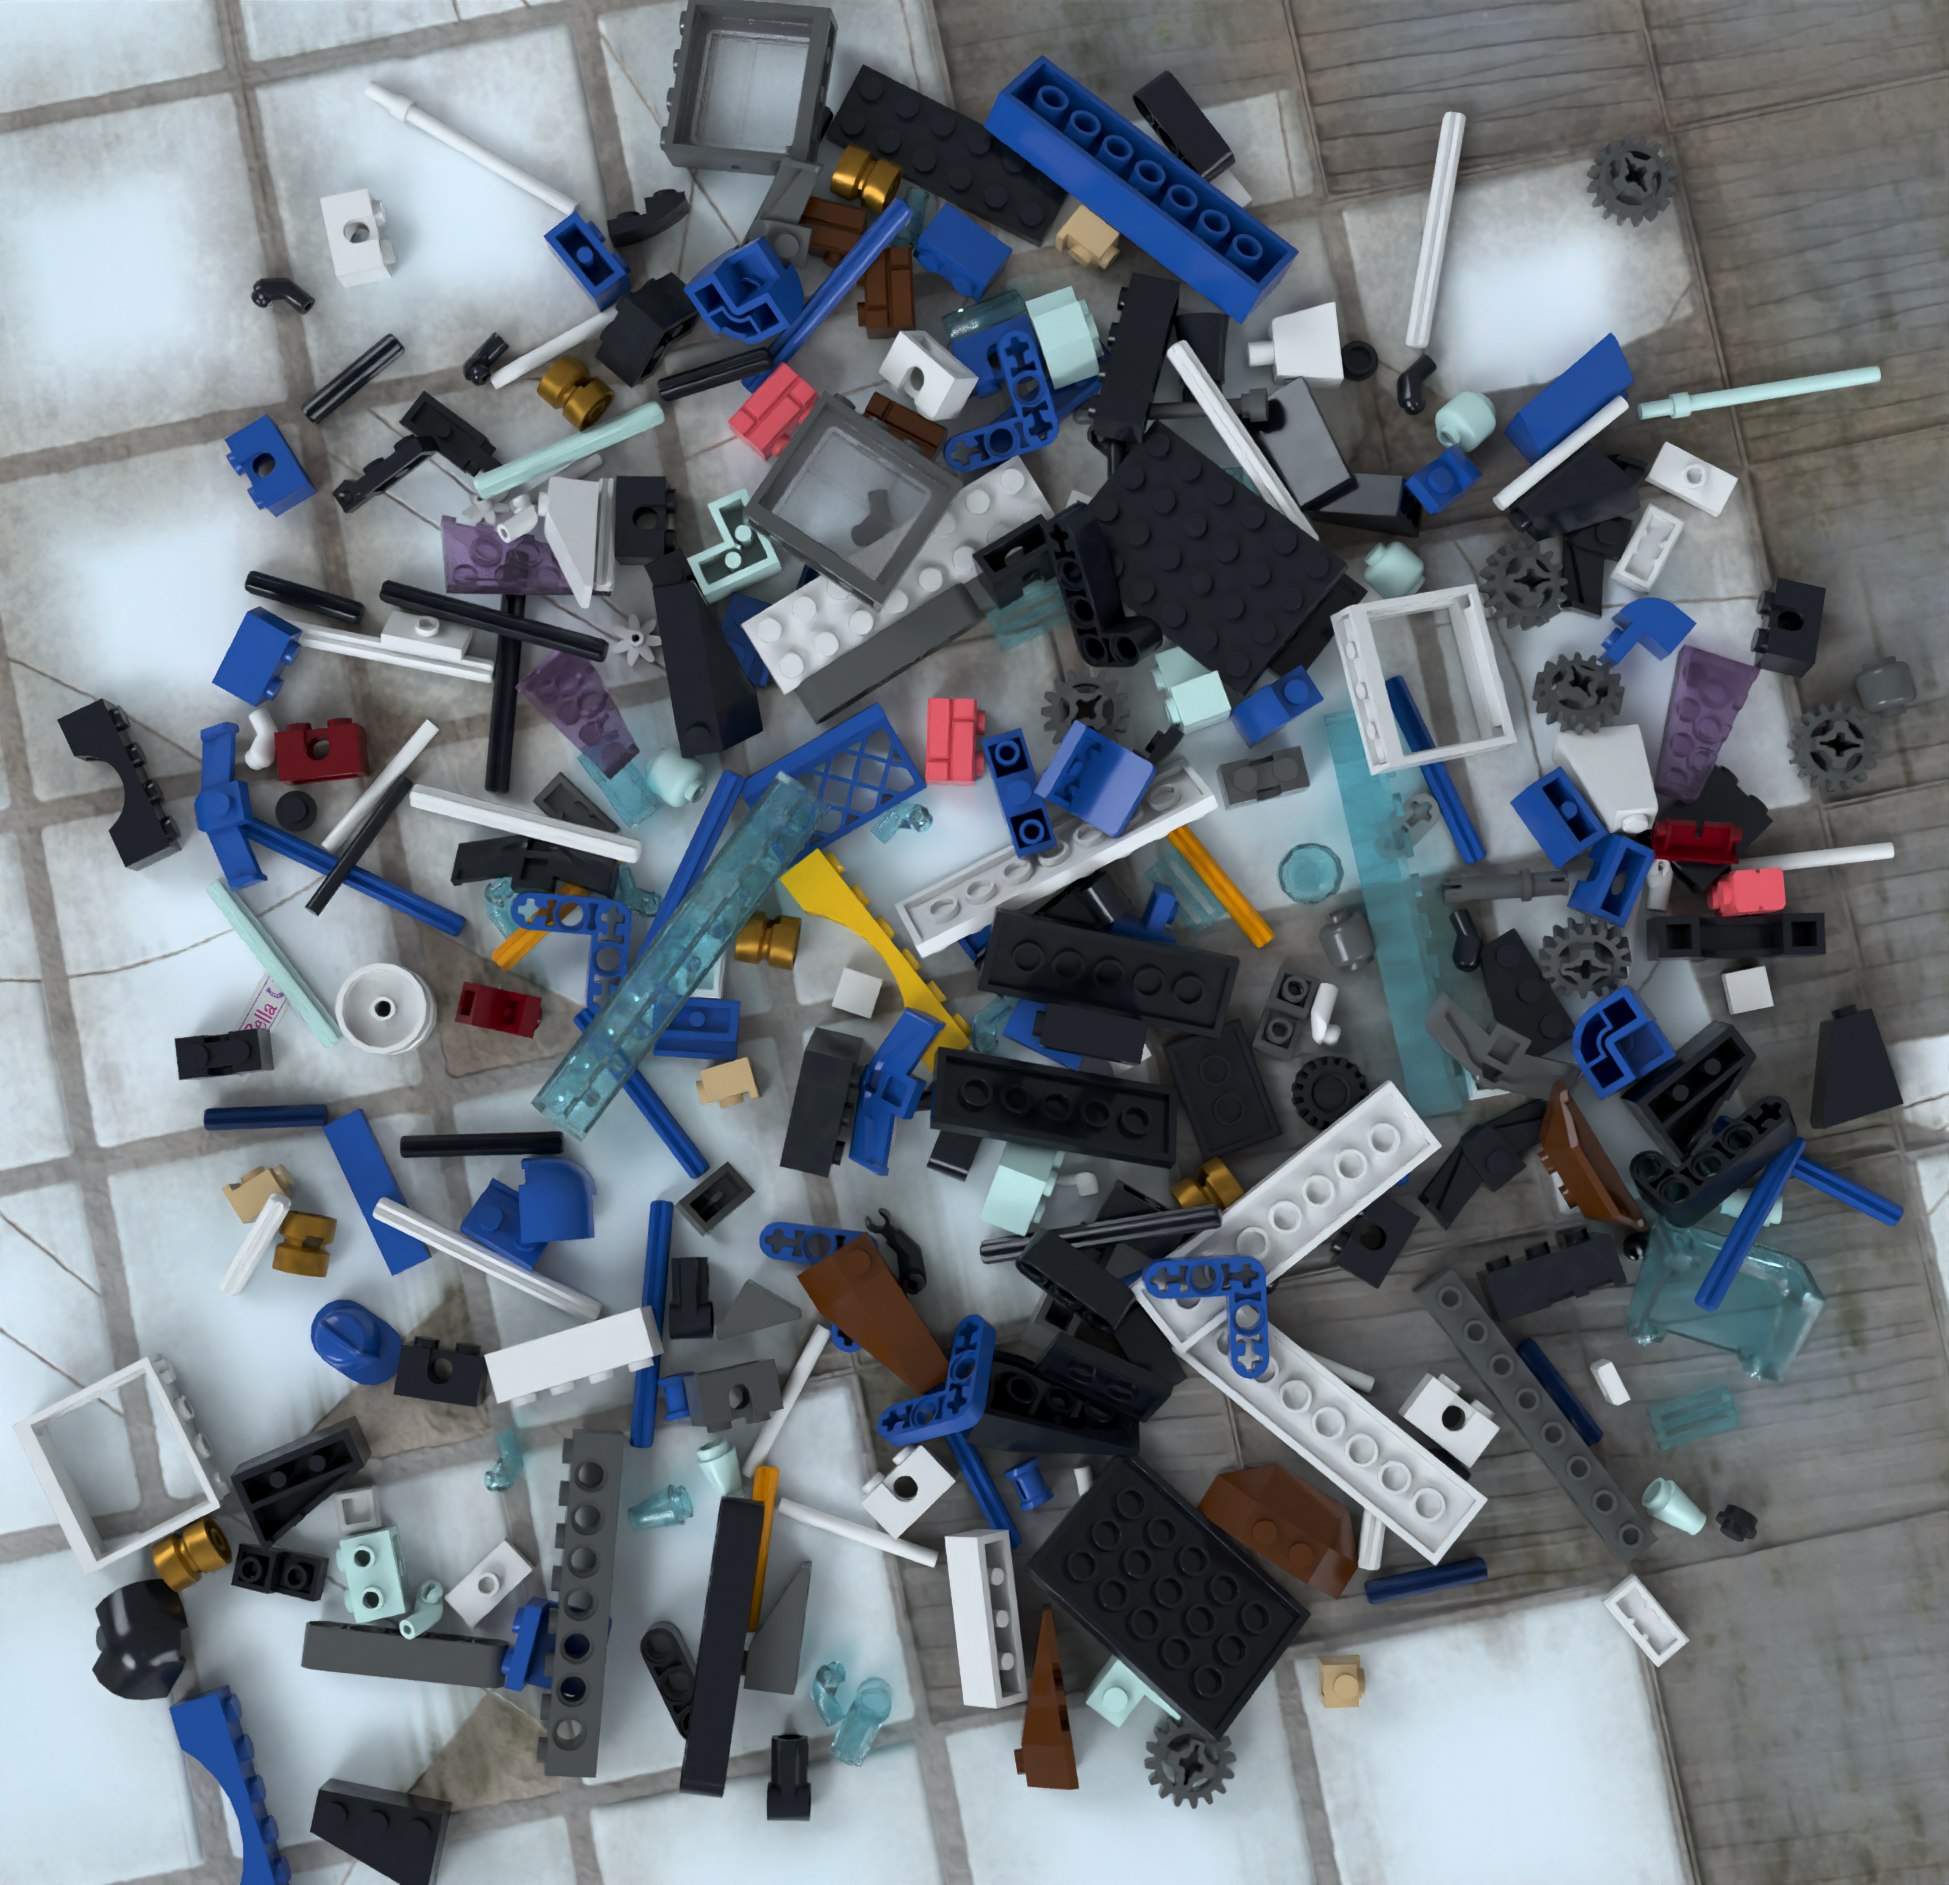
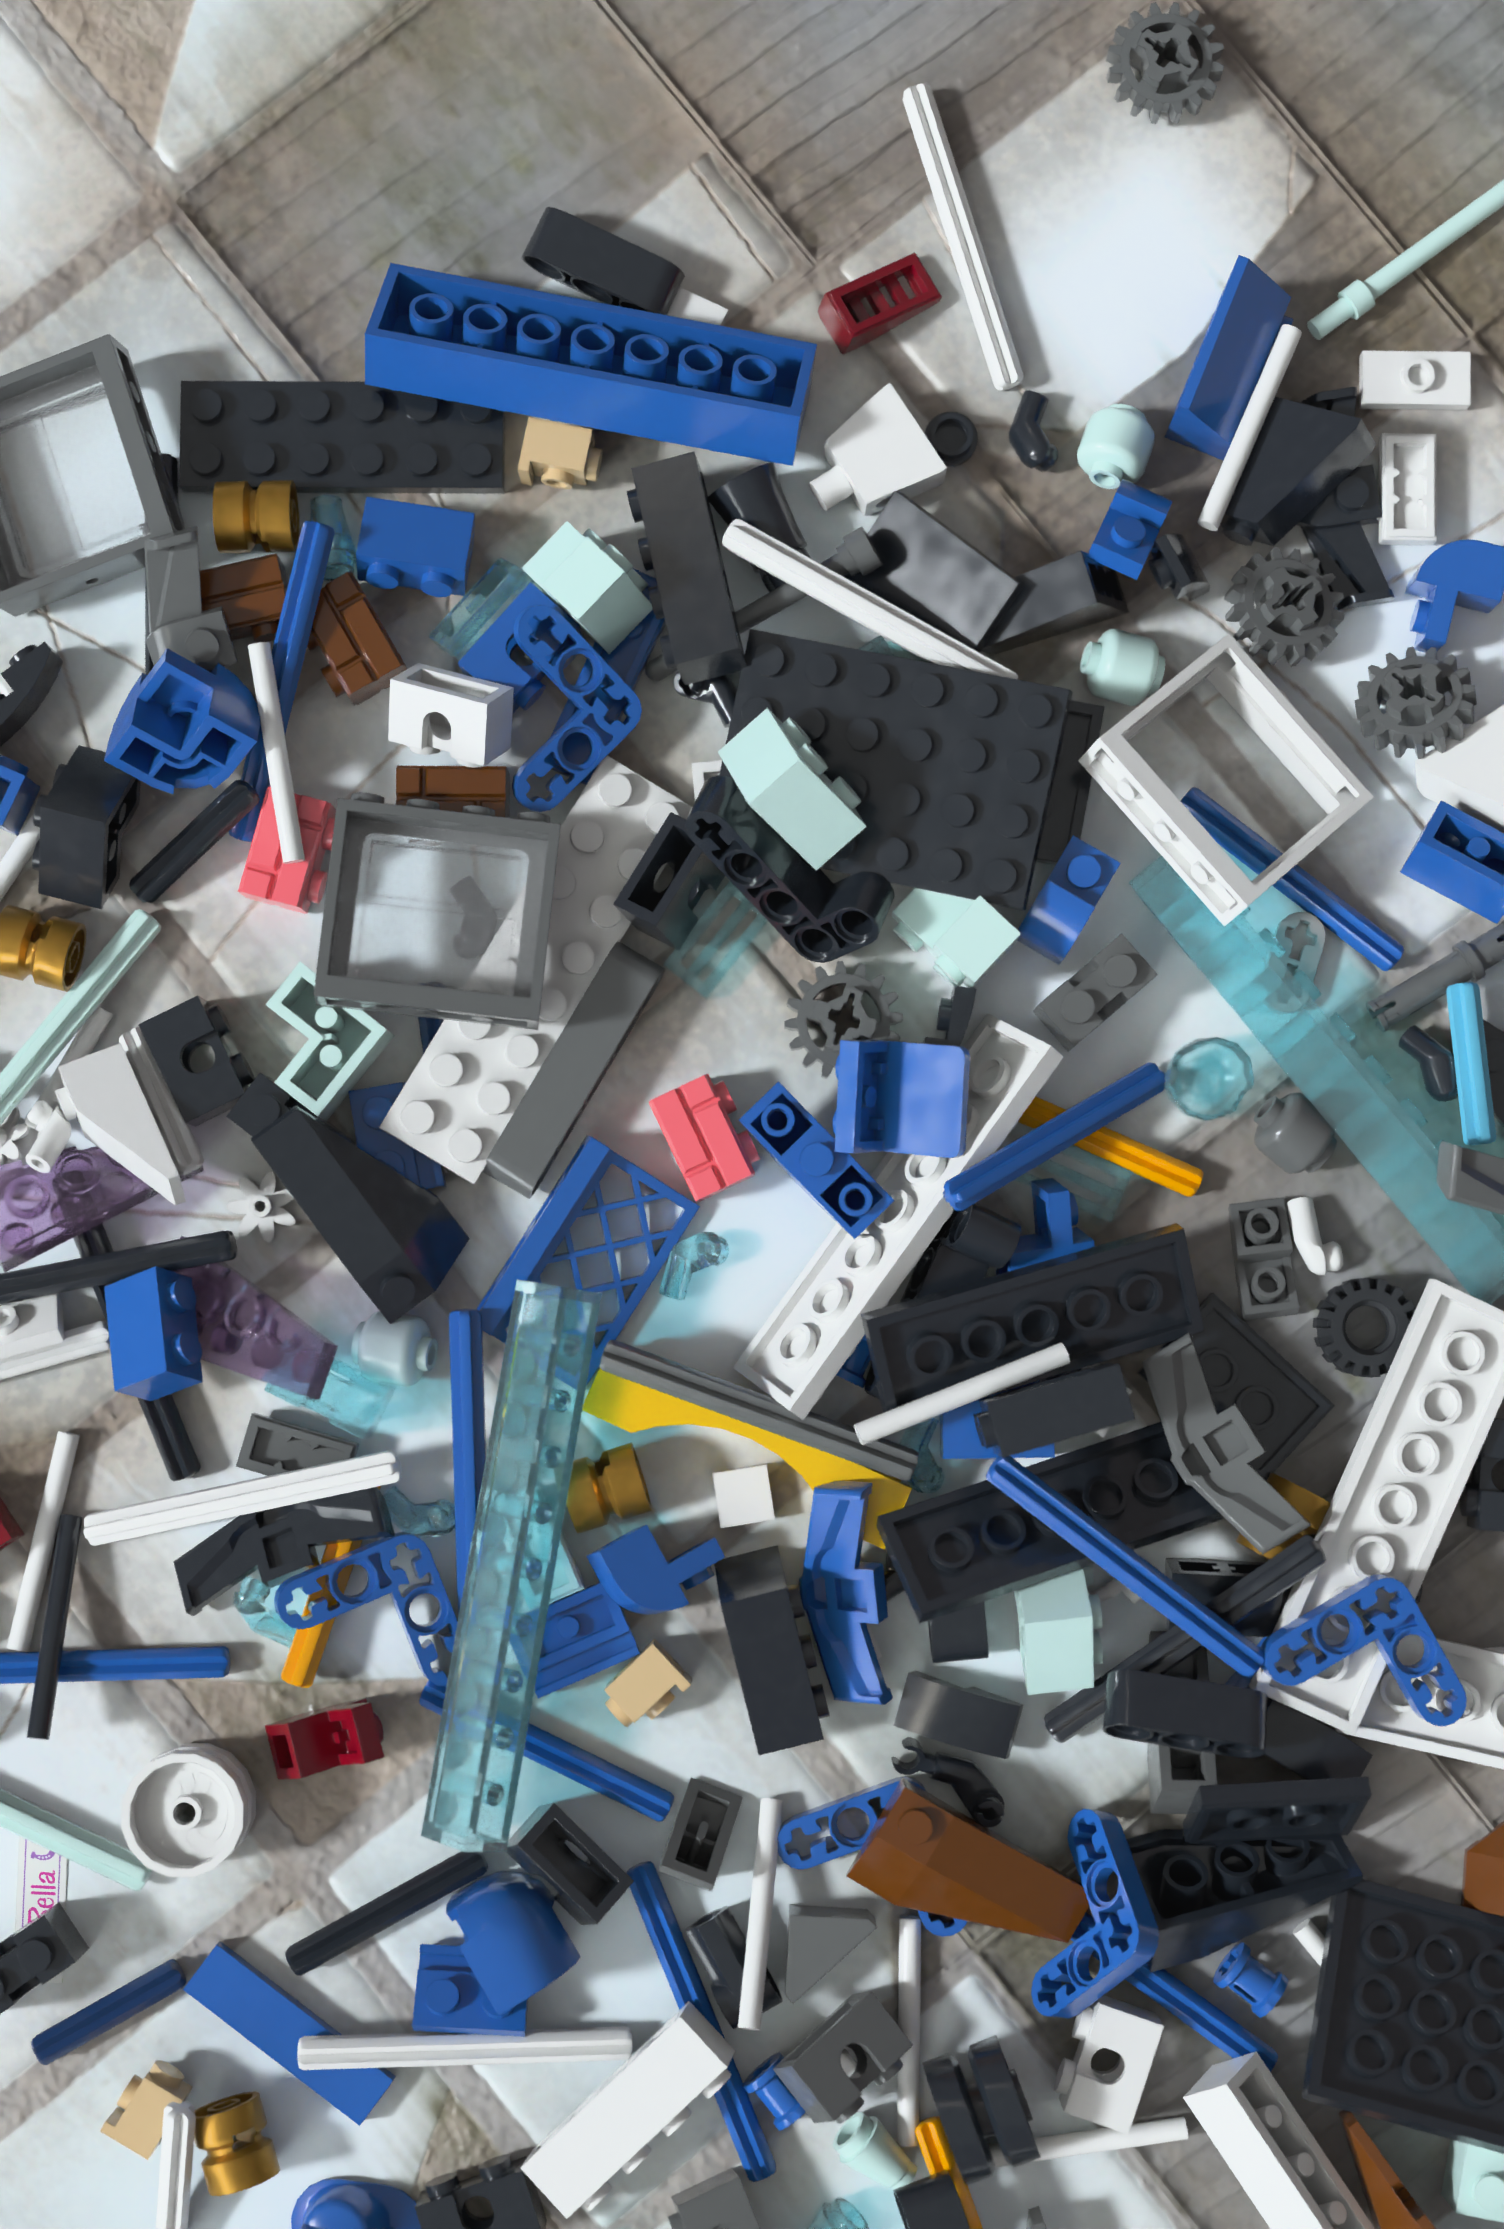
camera: 25 degrees left, 0 degrees up
none -> blue brick [104,1266,203,1401]
none -> white bar [248,642,305,864]
none -> black brick [502,1803,634,1925]
none -> blue brick [586,1524,725,1615]
none -> dark grey axle [600,1340,919,1481]
none -> light aqua brick [718,708,867,871]
none -> white bar [738,1798,783,2030]
none -> dark red slope [818,253,942,355]
none -> white bar [854,1342,1070,1446]
none -> black slope [894,1670,1023,1759]
none -> black wheel [923,2035,1041,2186]
none -> blue axle [943,1062,1167,1211]
none -> blue axle [986,1456,1265,1677]
none -> dark grey plate [1142,1332,1312,1555]
none -> black slope [1148,533,1210,601]
none -> medium azure axle [1446,982,1497,1146]

